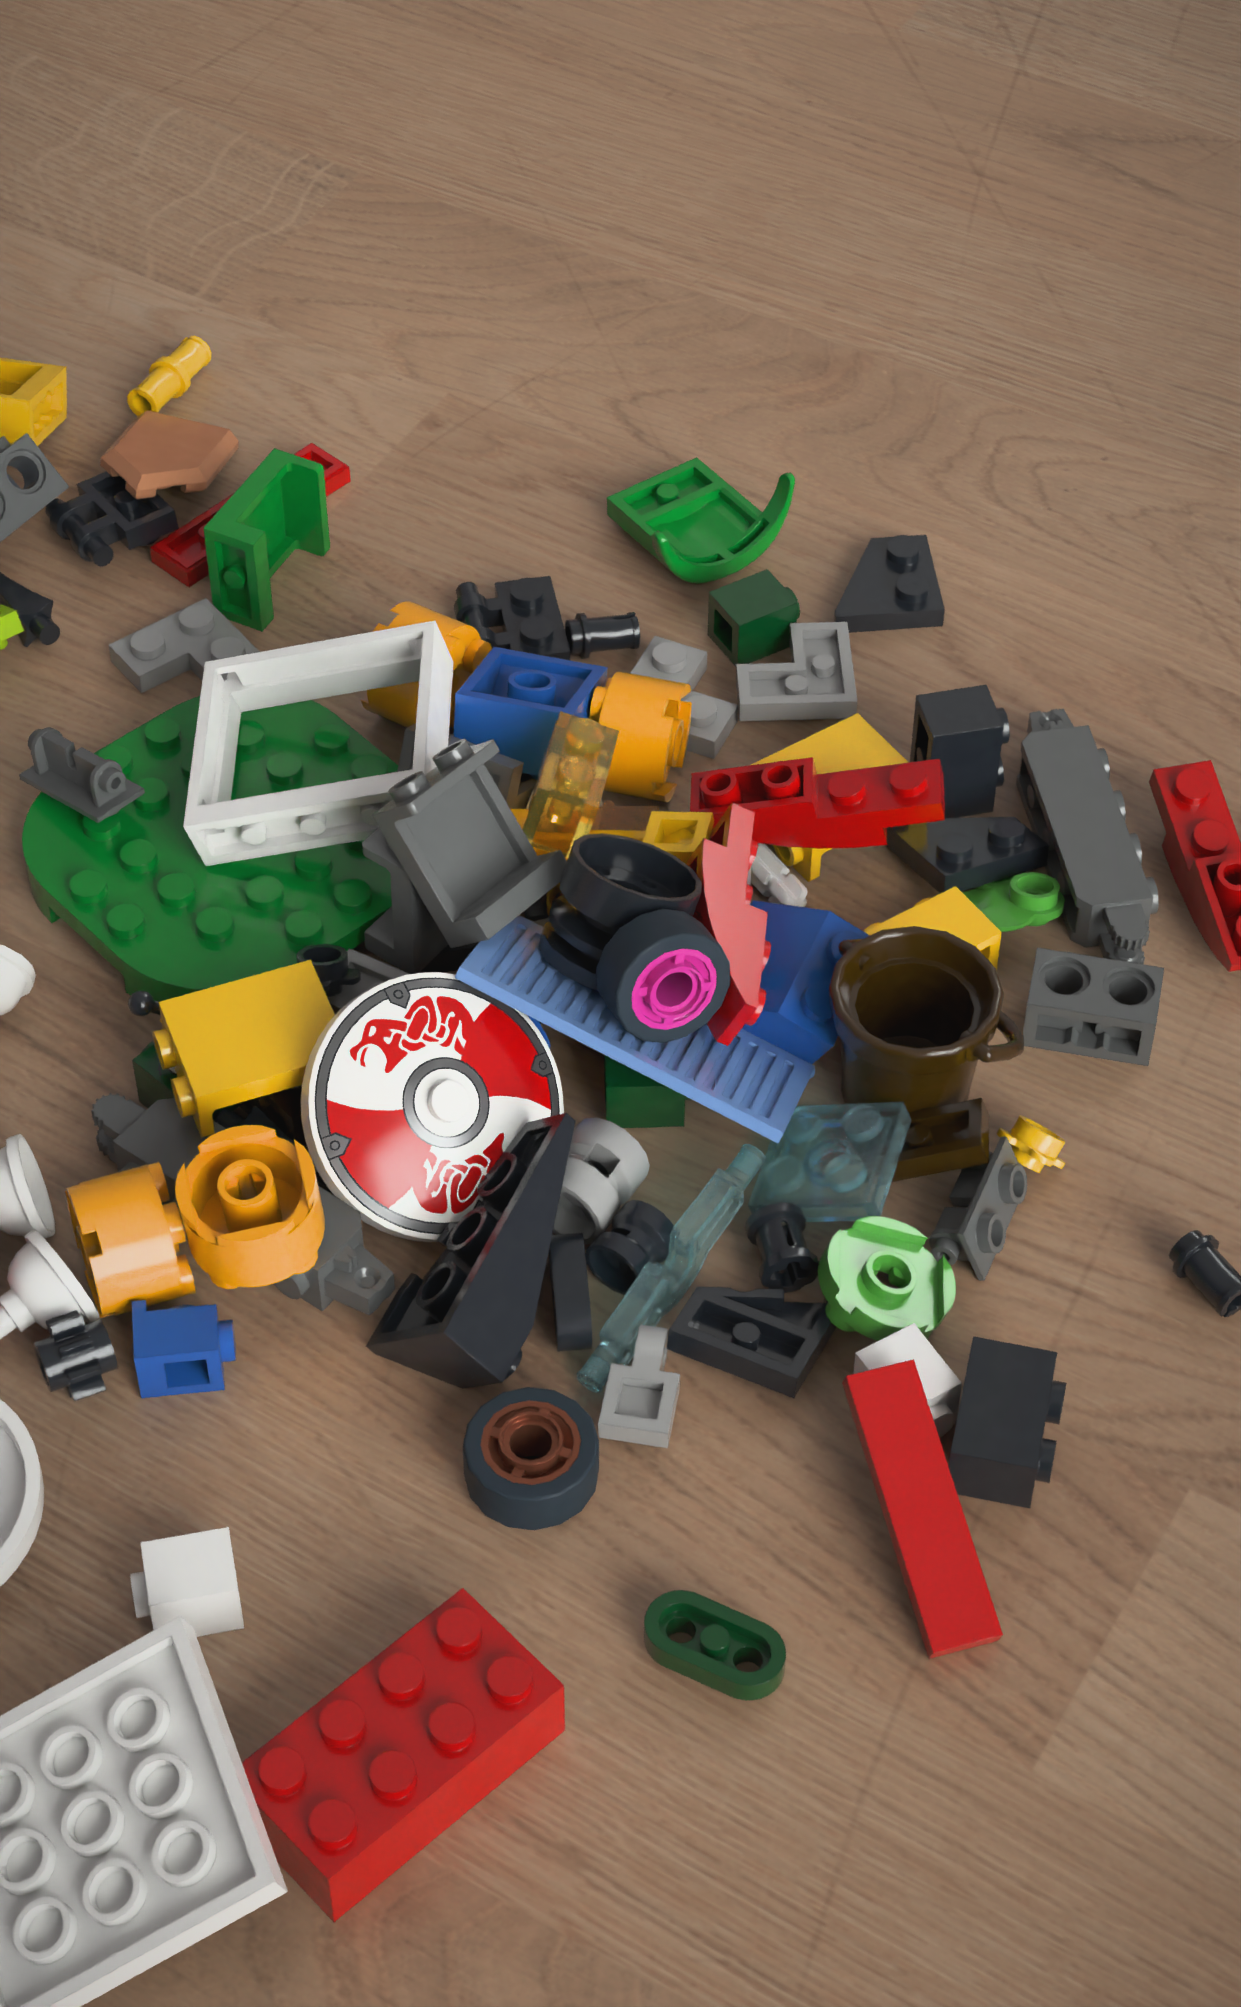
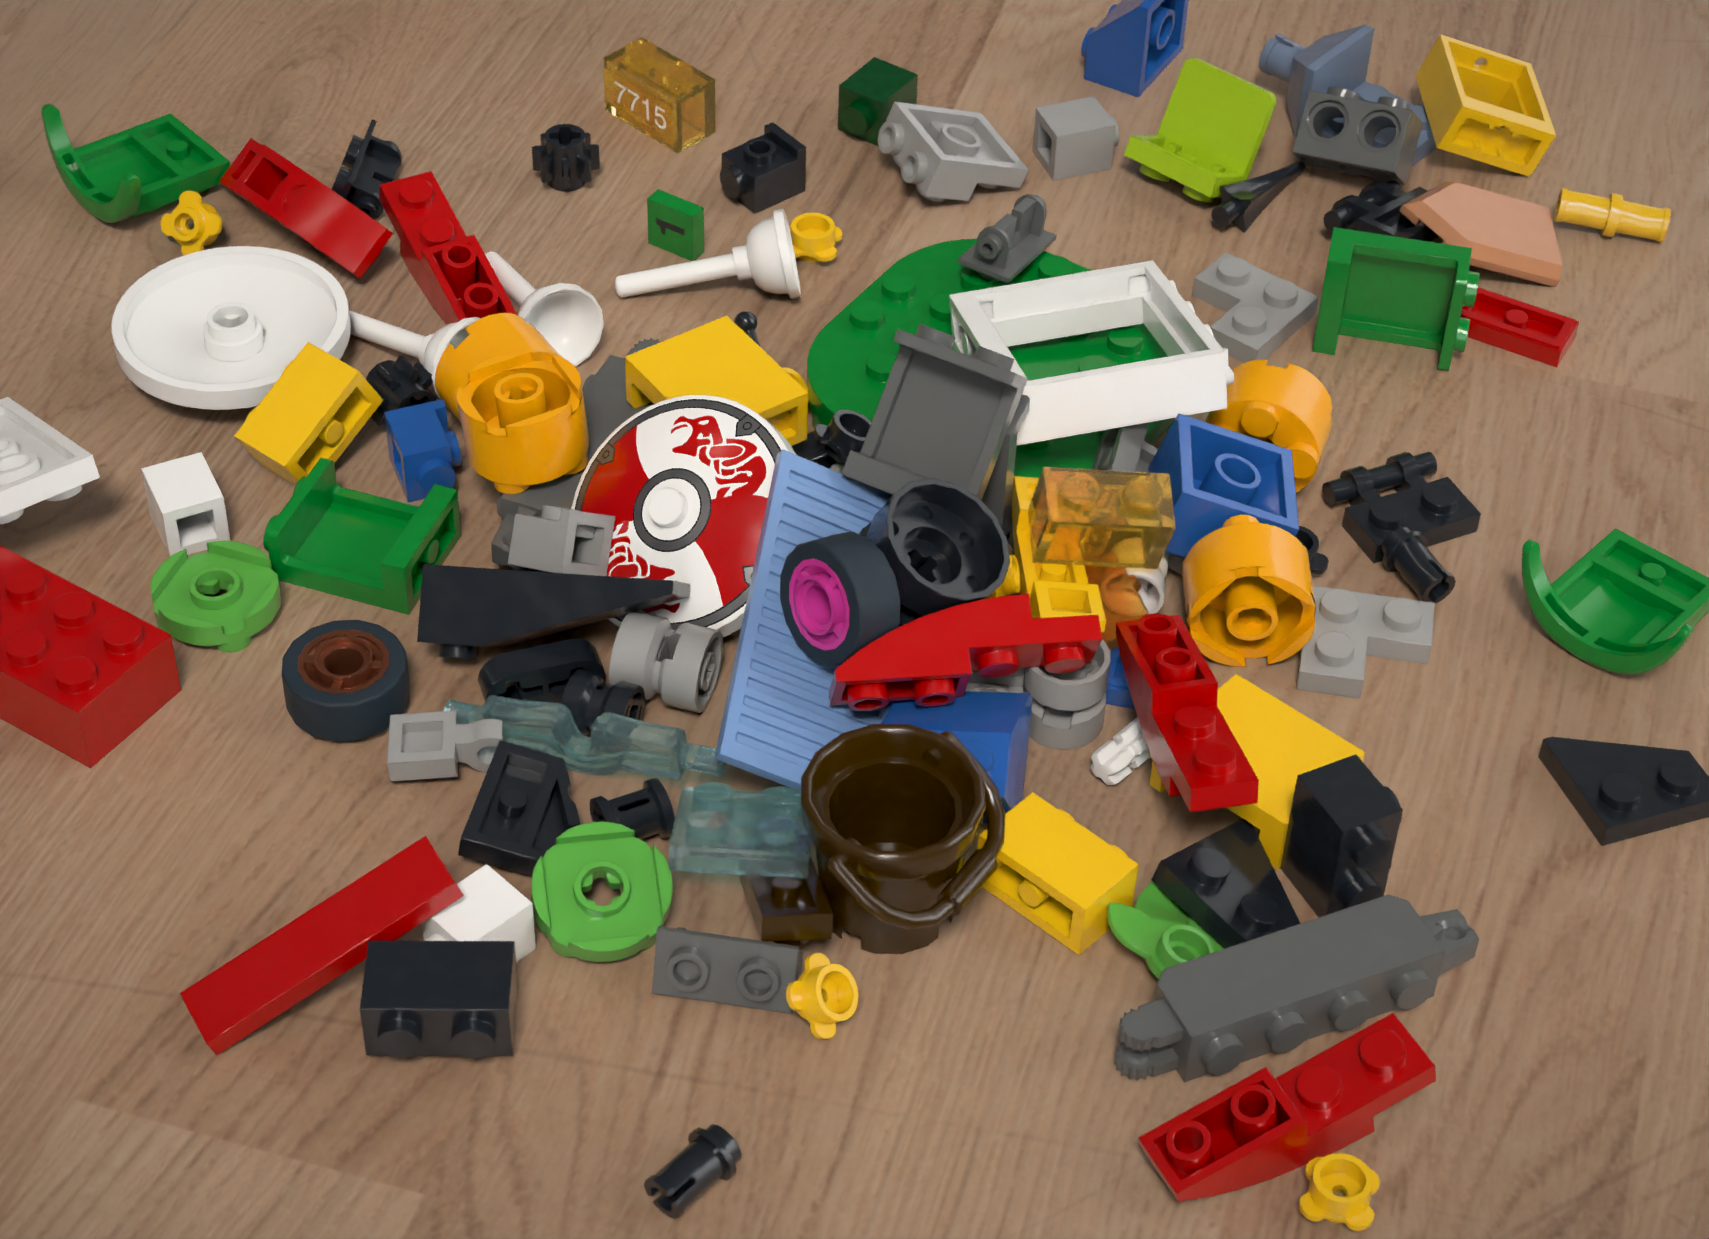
camera: 75 degrees right, 5 degrees down
dark green plate [644,1590,786,1701] -> none
dark green brick [707,569,800,667] -> none
light grey plate [736,622,857,721] -> none
dark grey brick [1023,948,1164,1066] -> none
none -> bright green plate [150,541,282,653]
none -> yellow brick [234,342,383,486]
none -> green panel [263,458,461,615]
none -> light grey brick [508,505,615,576]

